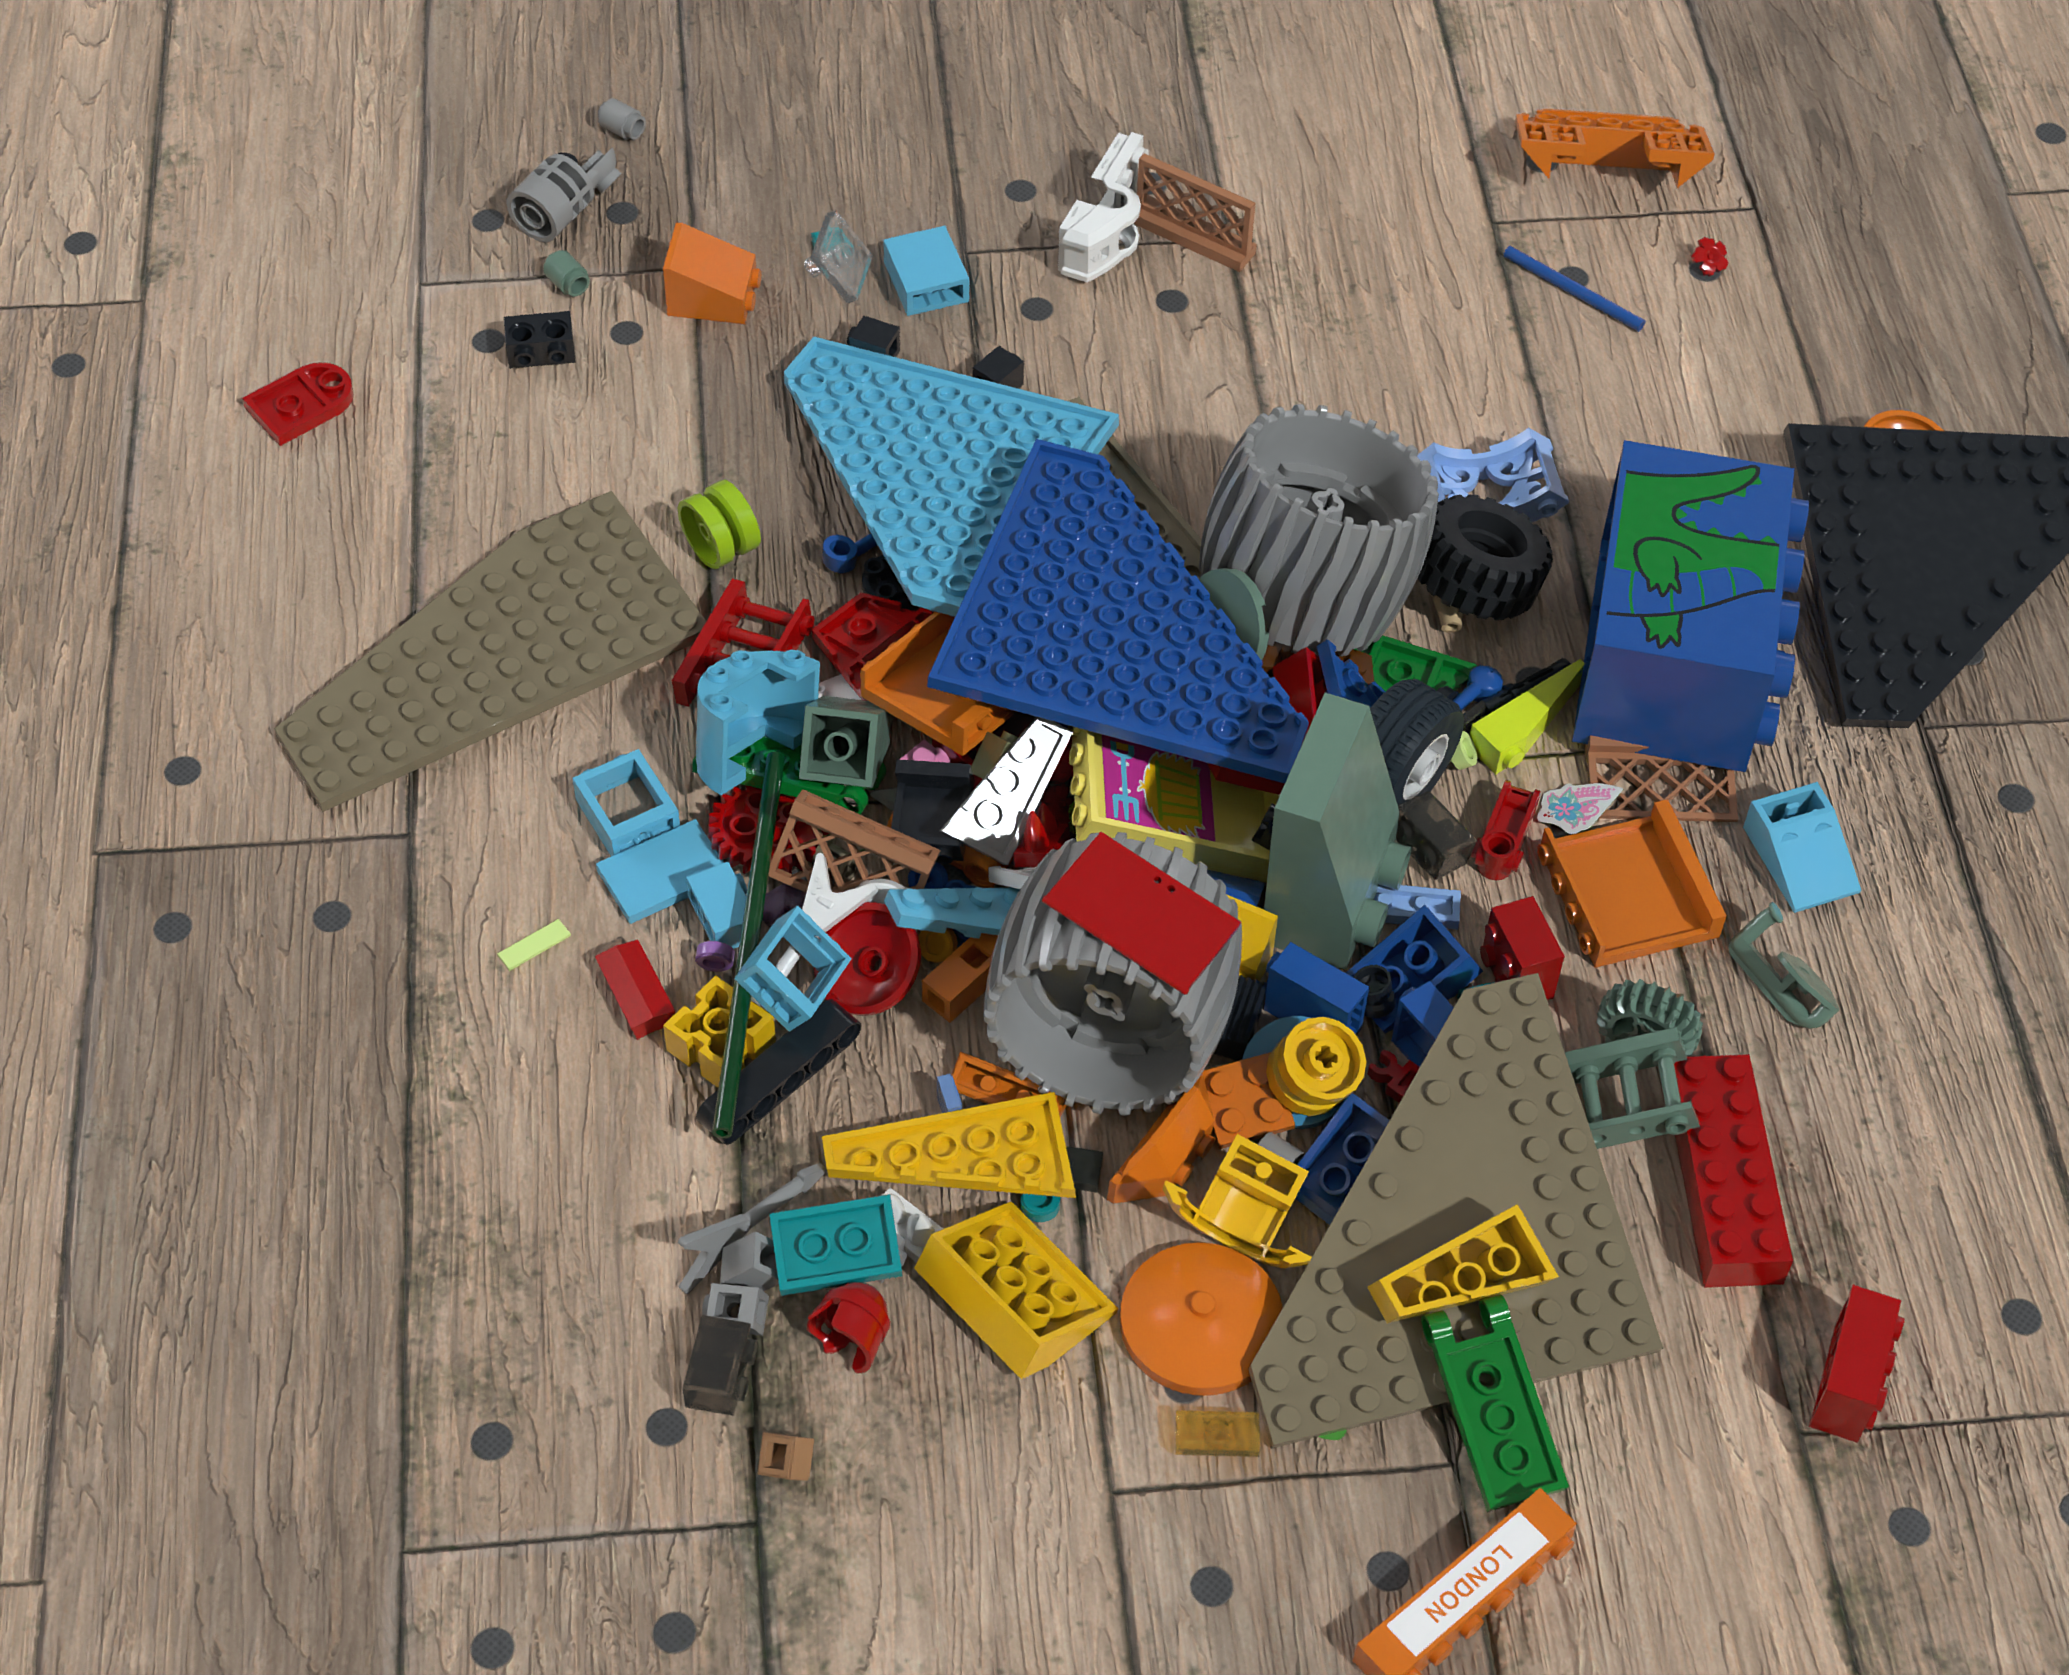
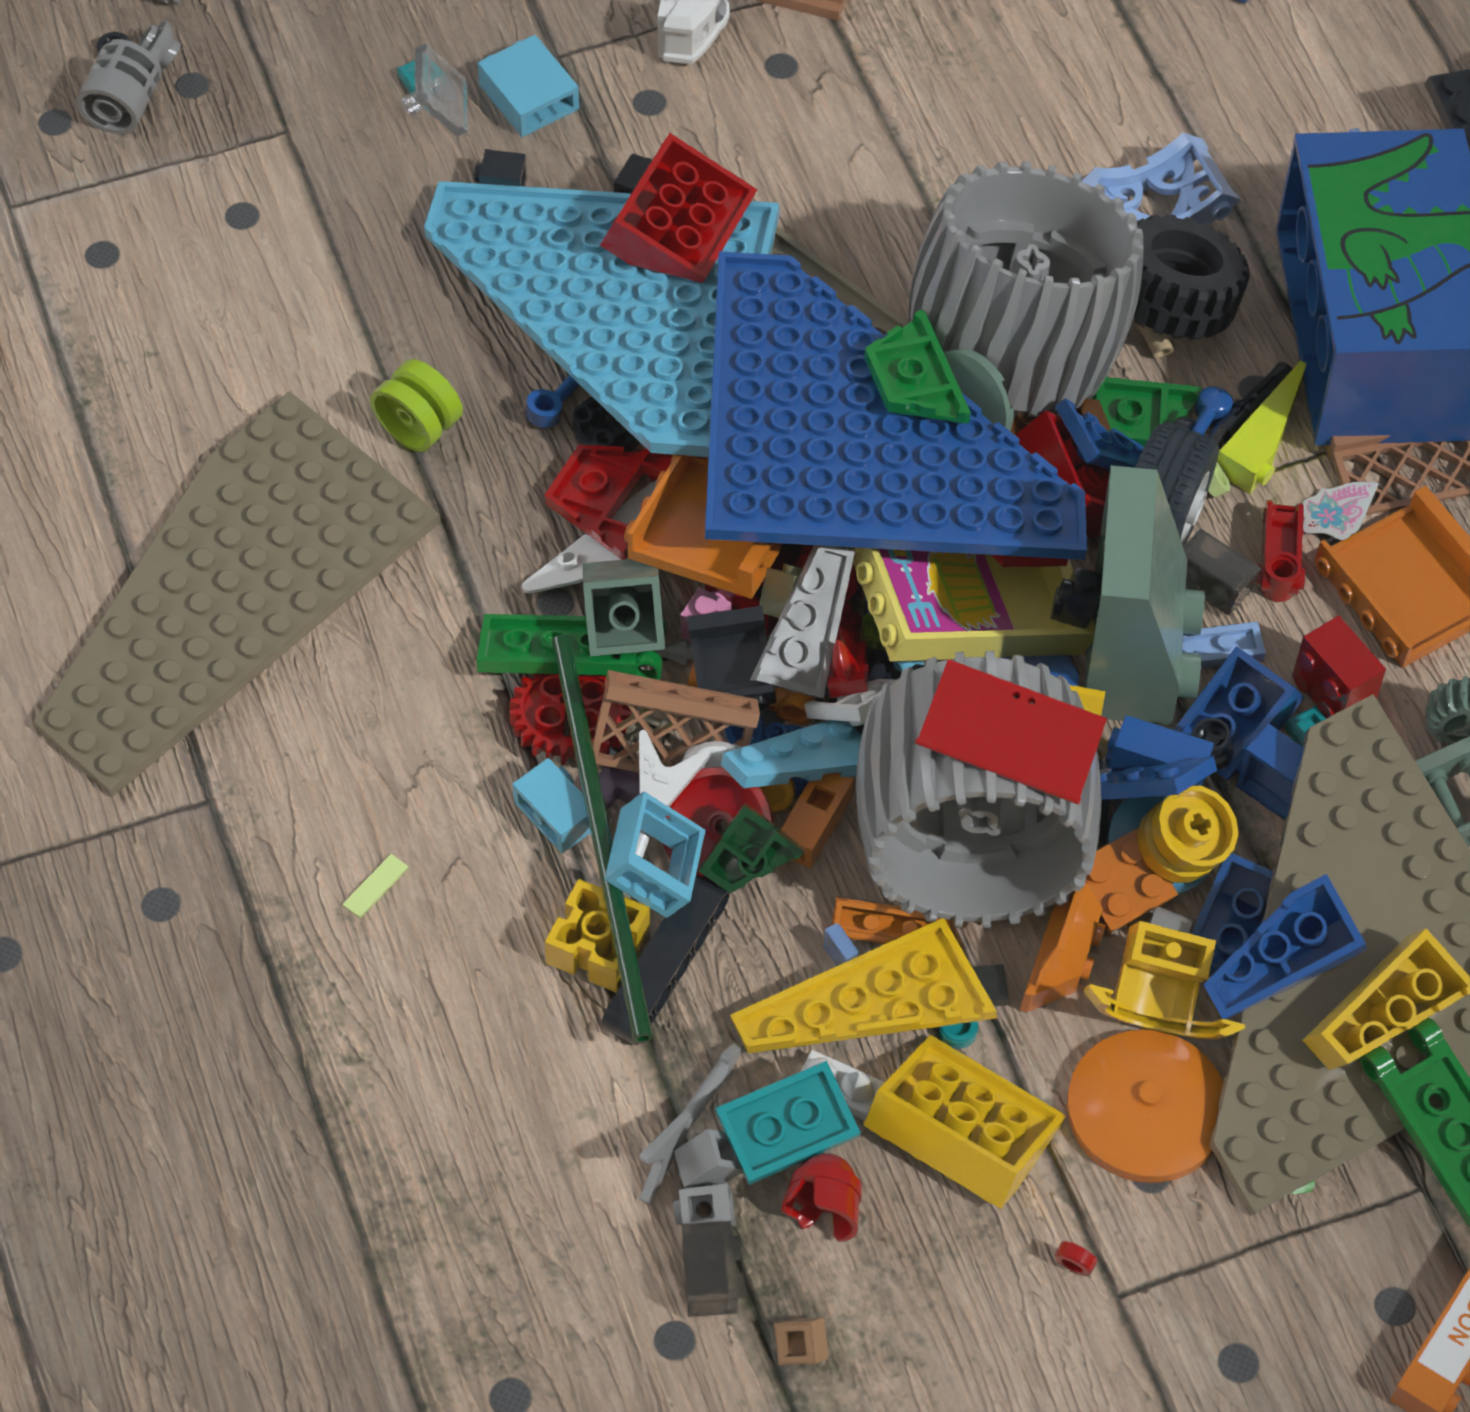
camera: 15 degrees left, 5 degrees up
black brick [504,311,576,369] -> none
sand green brick [543,250,590,297] -> none
medium azure window [572,749,680,856] -> none
red piece [595,939,675,1040] -> none
medium azure tile [596,819,724,924] -> none
orange slope [663,222,761,324] -> none
red fence [672,578,815,707] -> none
medium lavender tile [695,941,735,972] -> none
medium azure cylinder [696,650,820,795] -> none
clear yellow plate [1175,1410,1260,1457] -> none
red plate [1367,1050,1420,1103] -> none
none -> red slope [600,132,758,283]
none -> dark green slope [699,803,805,893]
none -> green wing [864,310,971,423]
none -> red tile [1054,1241,1098,1276]
none -> blue wing [1100,756,1217,800]
none -> blue wedge [1204,874,1367,1019]

